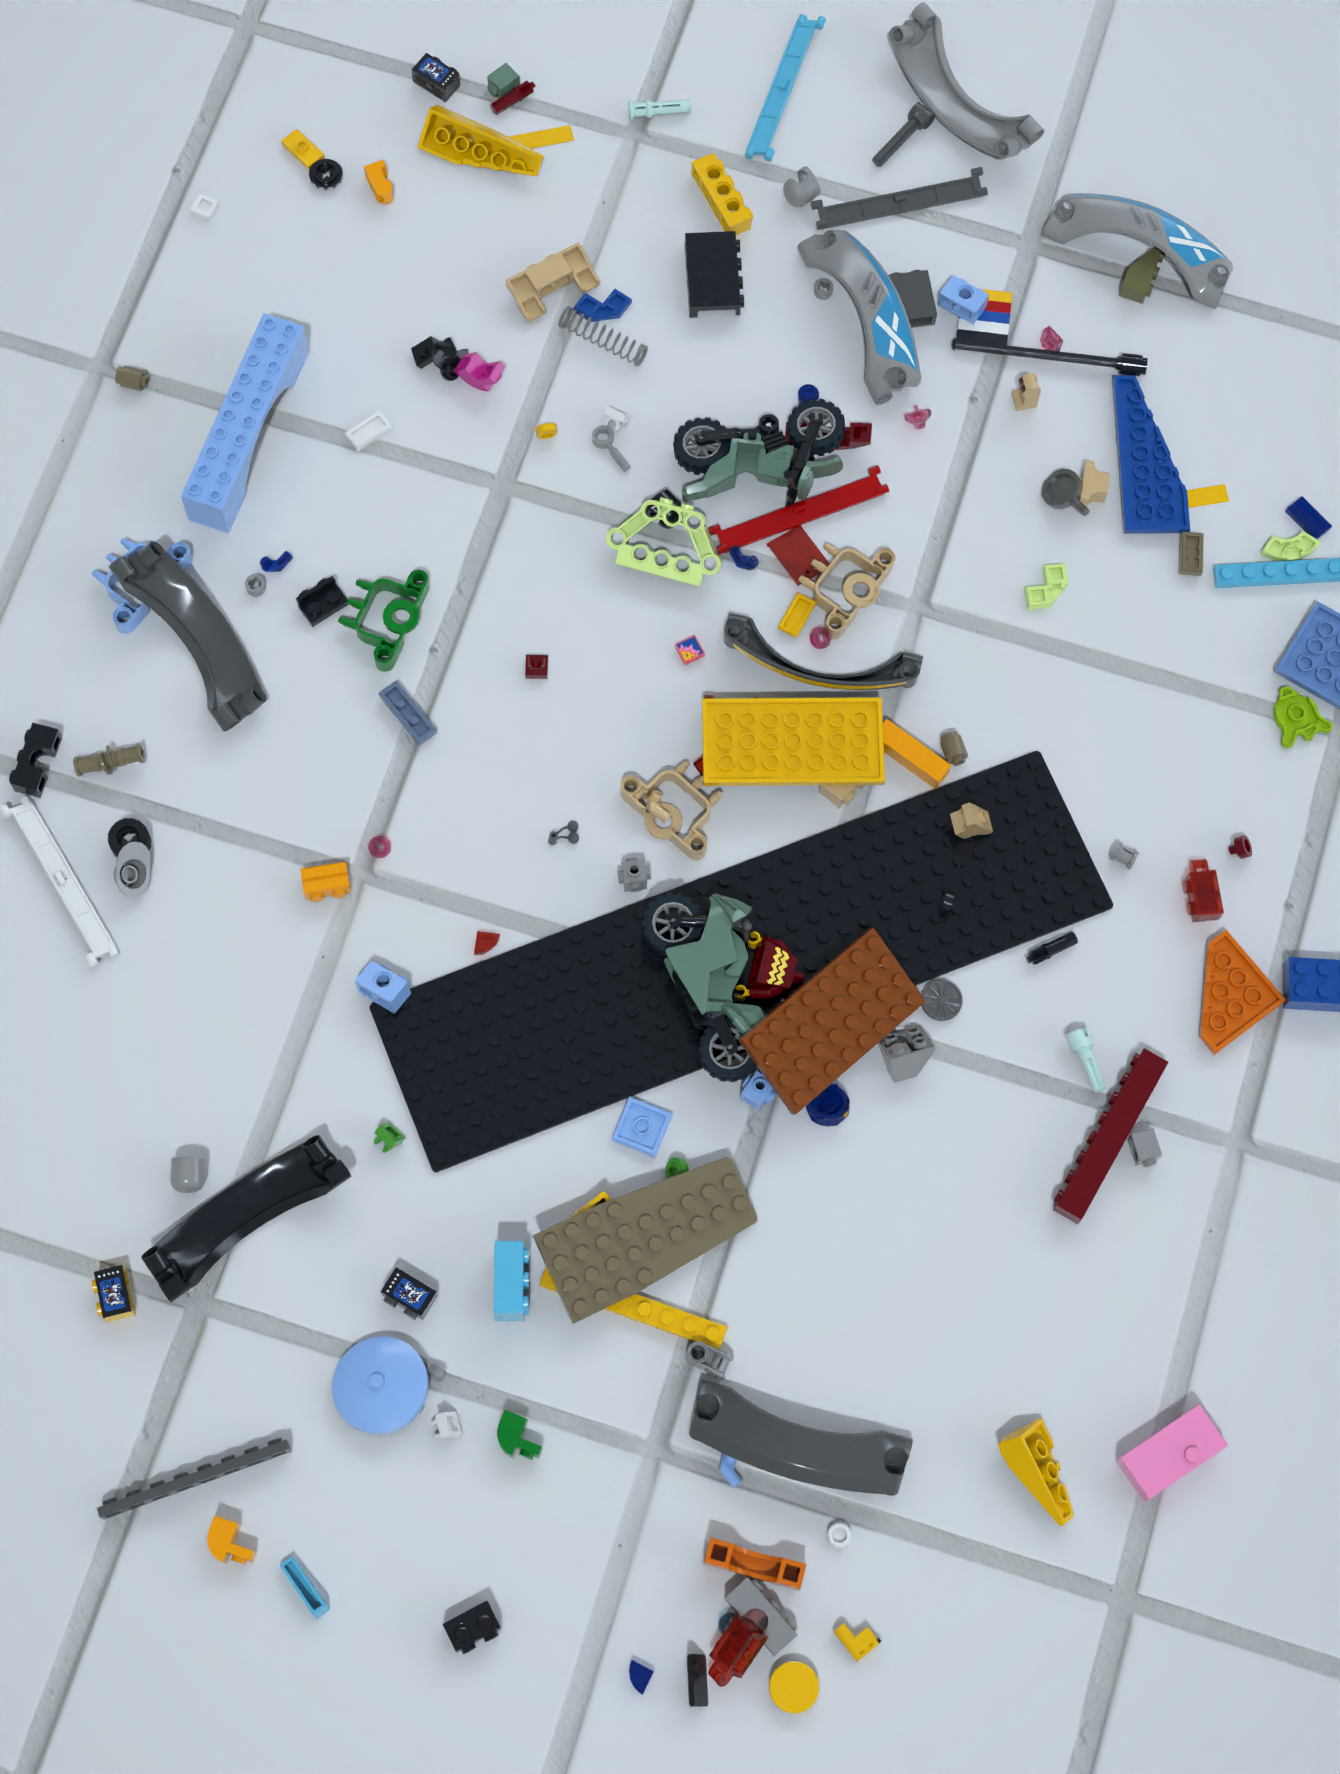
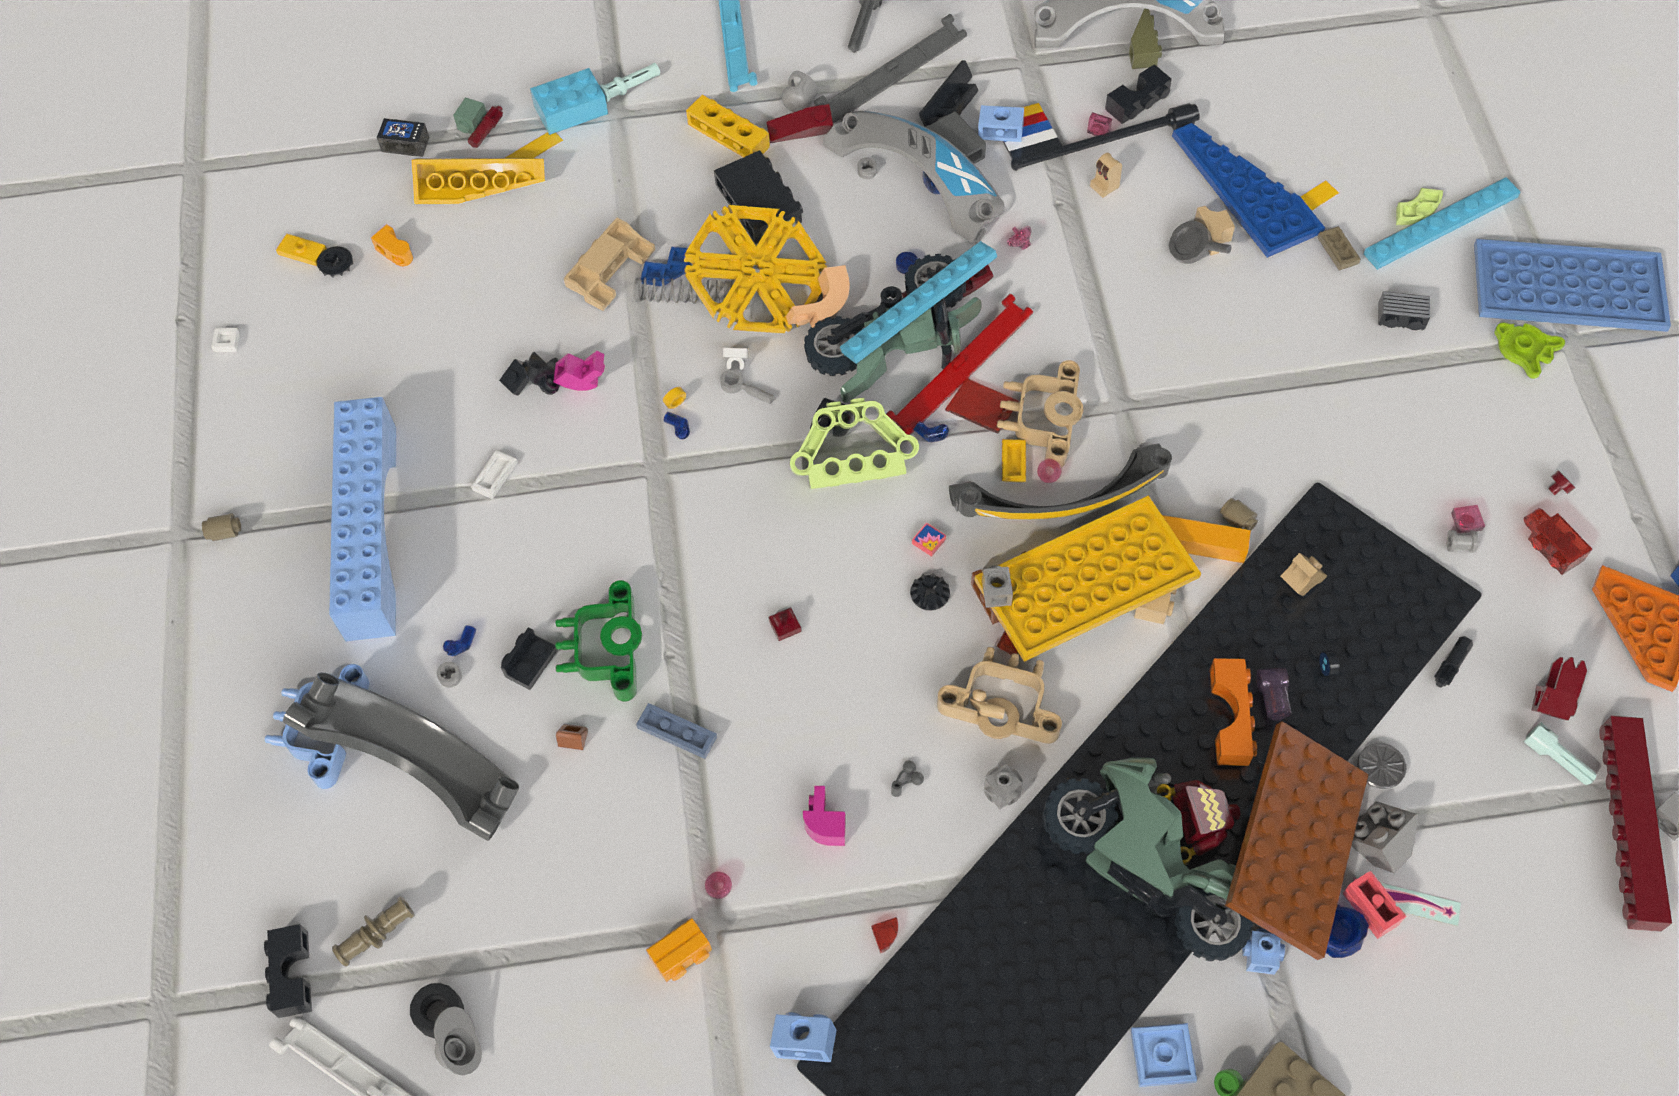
camera: 20 degrees left, 10 degrees down
yellowish green tile [1024,563,1068,610] -> none
clear blue tile [1285,496,1332,540] -> none
none -> medium azure piece [530,68,608,135]
none -> dark orange slope [556,724,588,750]
none -> clear blue arm [664,411,690,440]
none -> yellow plate [684,205,827,333]
none -> dark red slope [766,104,833,143]
none -> light nougat arch [786,265,850,328]
none -> dark pink brick [803,786,846,846]
none -> medium azure plate [840,241,997,364]
none -> black gear [910,573,950,611]
none -> black bracket [919,60,979,127]
none -> light grey brick [982,566,1013,608]
none -> black arch [1105,64,1172,124]
none -> orange arch [1210,658,1257,766]
none -> clear purple piece [1257,667,1291,720]
none -> coral brick [1343,871,1407,939]
none -> sticker [1353,876,1461,926]
none -> brick [1378,291,1430,330]
none -> clear pink plate [1451,505,1485,533]
none -> dark red piece [1531,657,1587,721]

